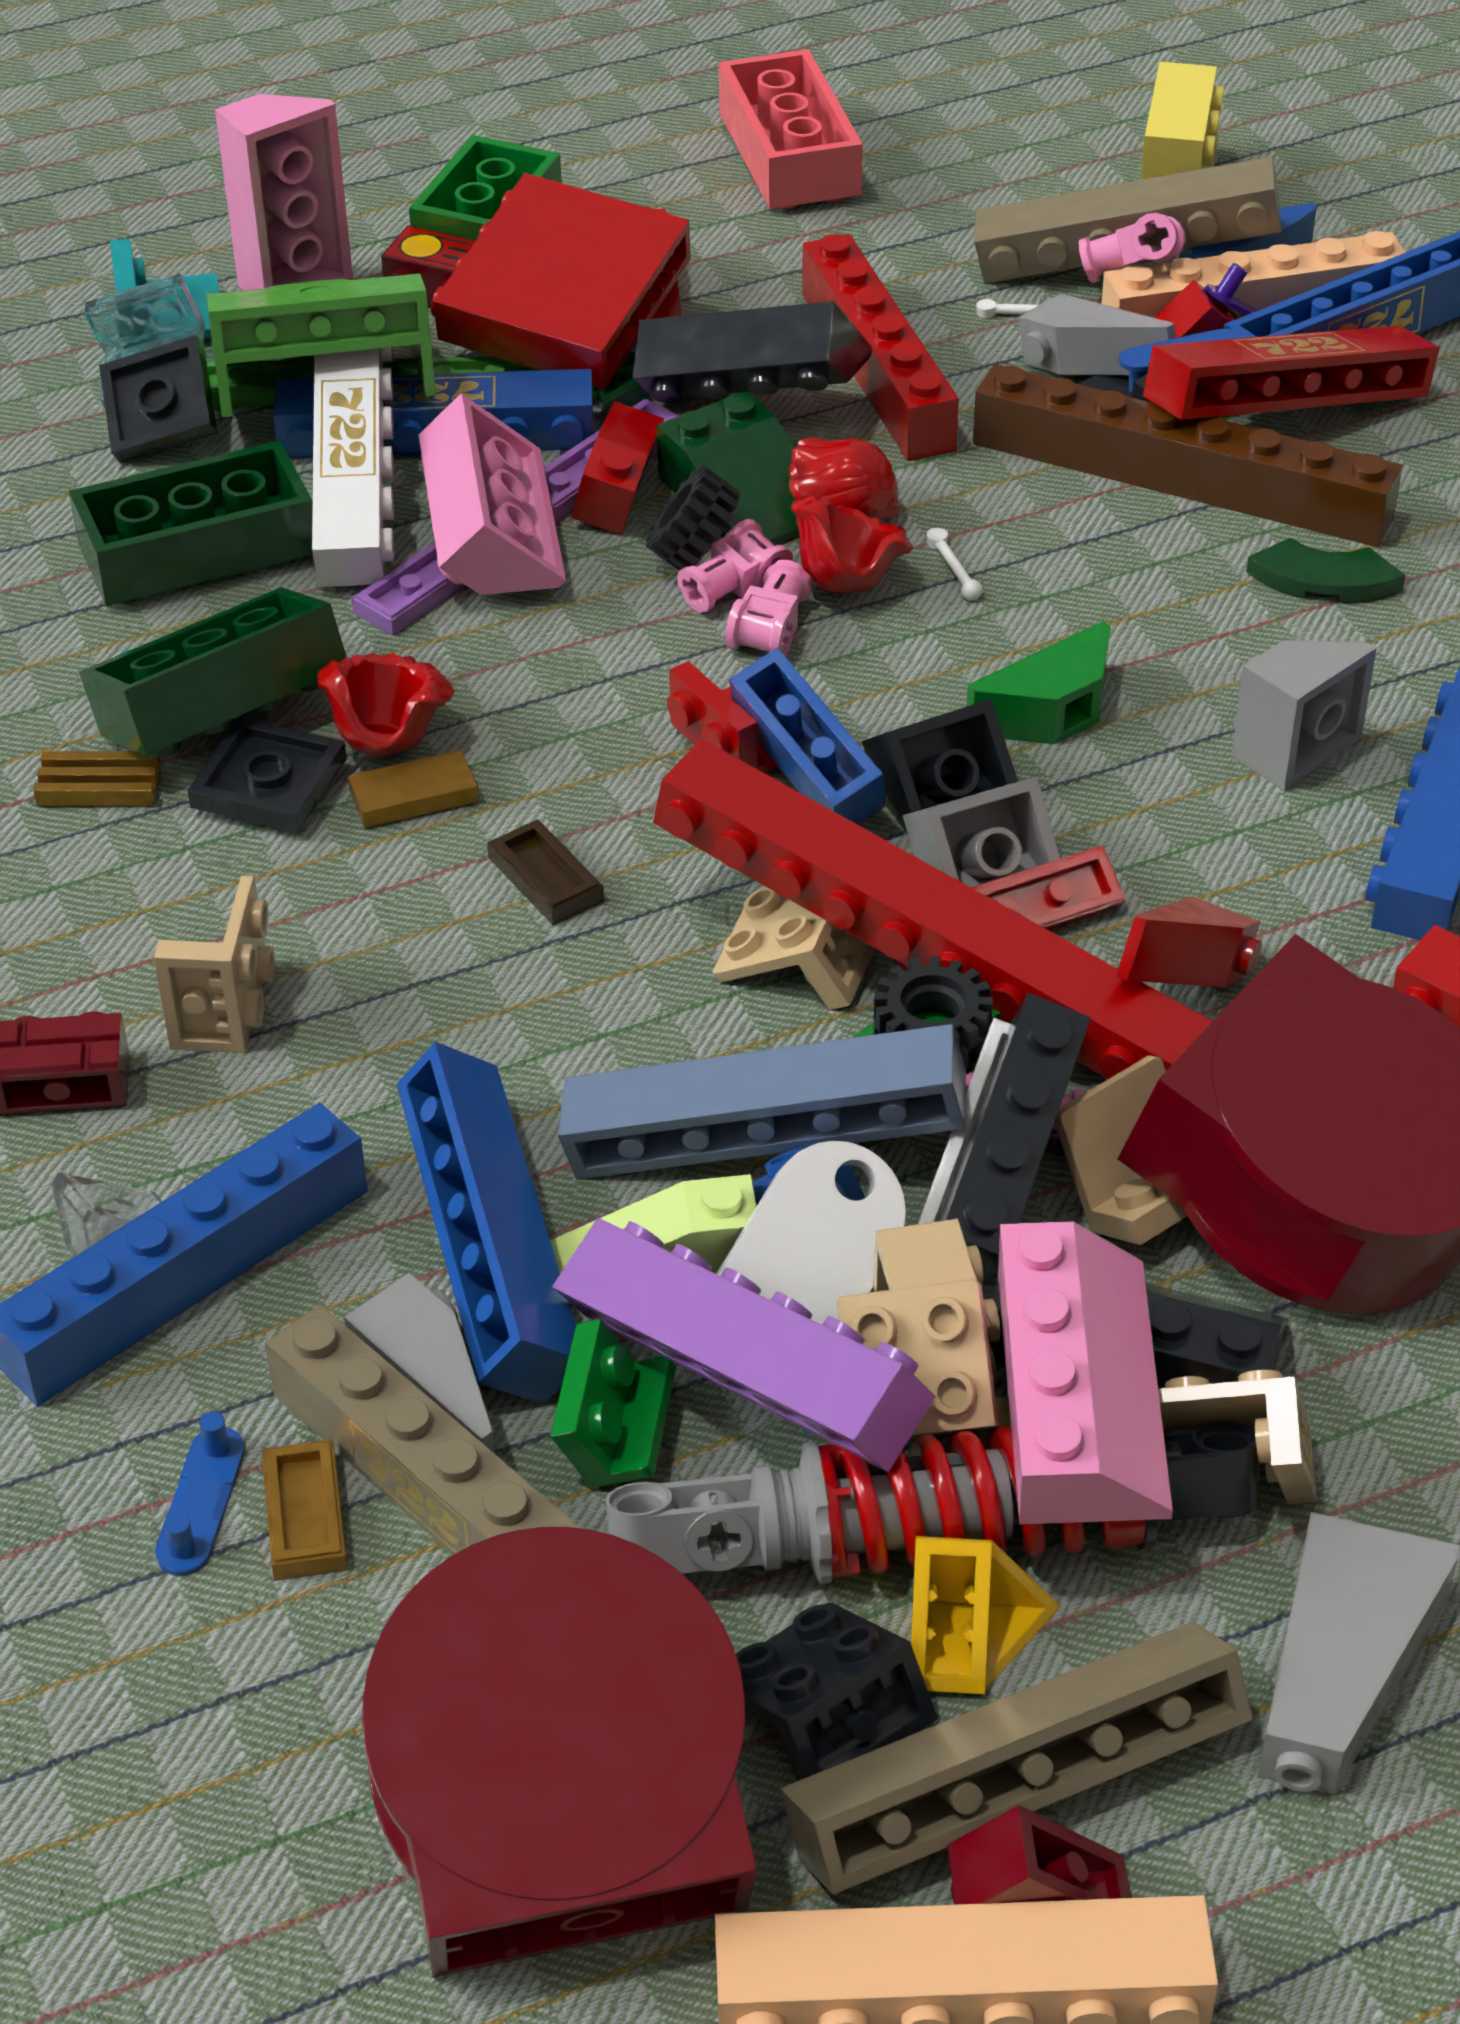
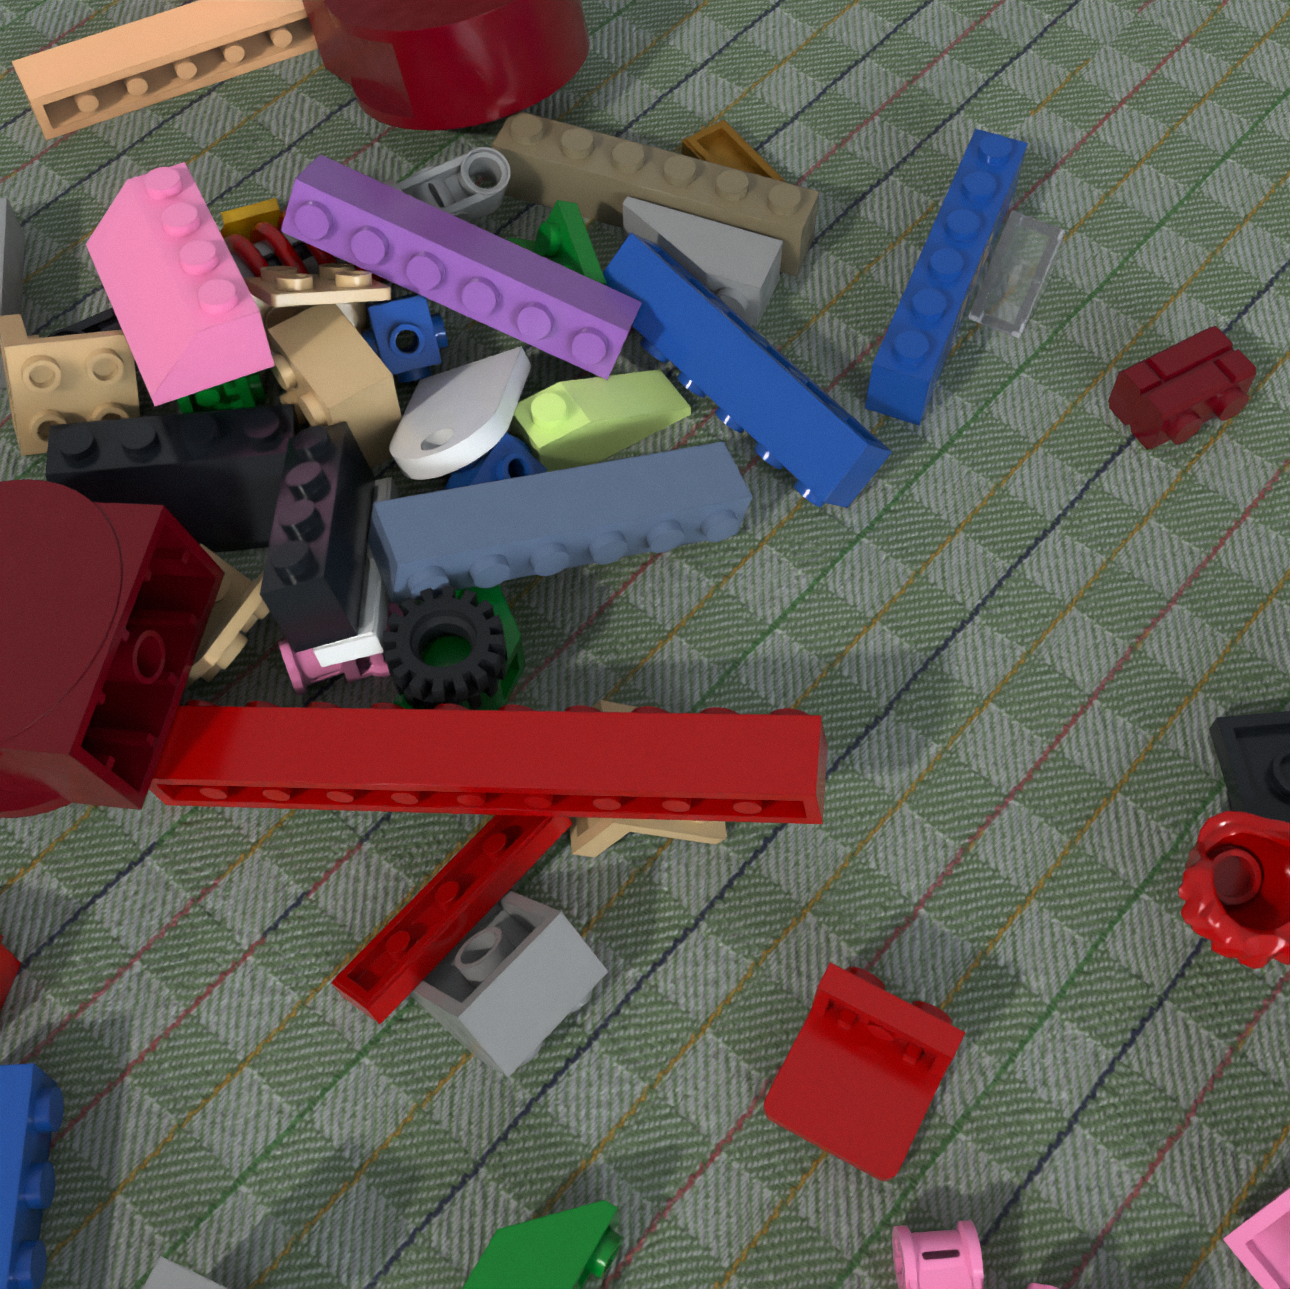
camera: 155 degrees right, 15 degrees up
tan bracket [154,875,275,1053] -> none
blue piece [155,1411,245,1576] -> none
pearl gold tile [348,749,479,828] -> none
dark brown tile [487,819,604,926] -> none
blue brick [729,647,885,825] -> none
black bracket [736,1603,938,1781] -> none
dark tan brick [780,1621,1253,1895] -> none
black slope [861,699,1018,834] -> none
dark red slope [947,1805,1131,1905] -> none
red slope [1116,896,1262,987] -> none

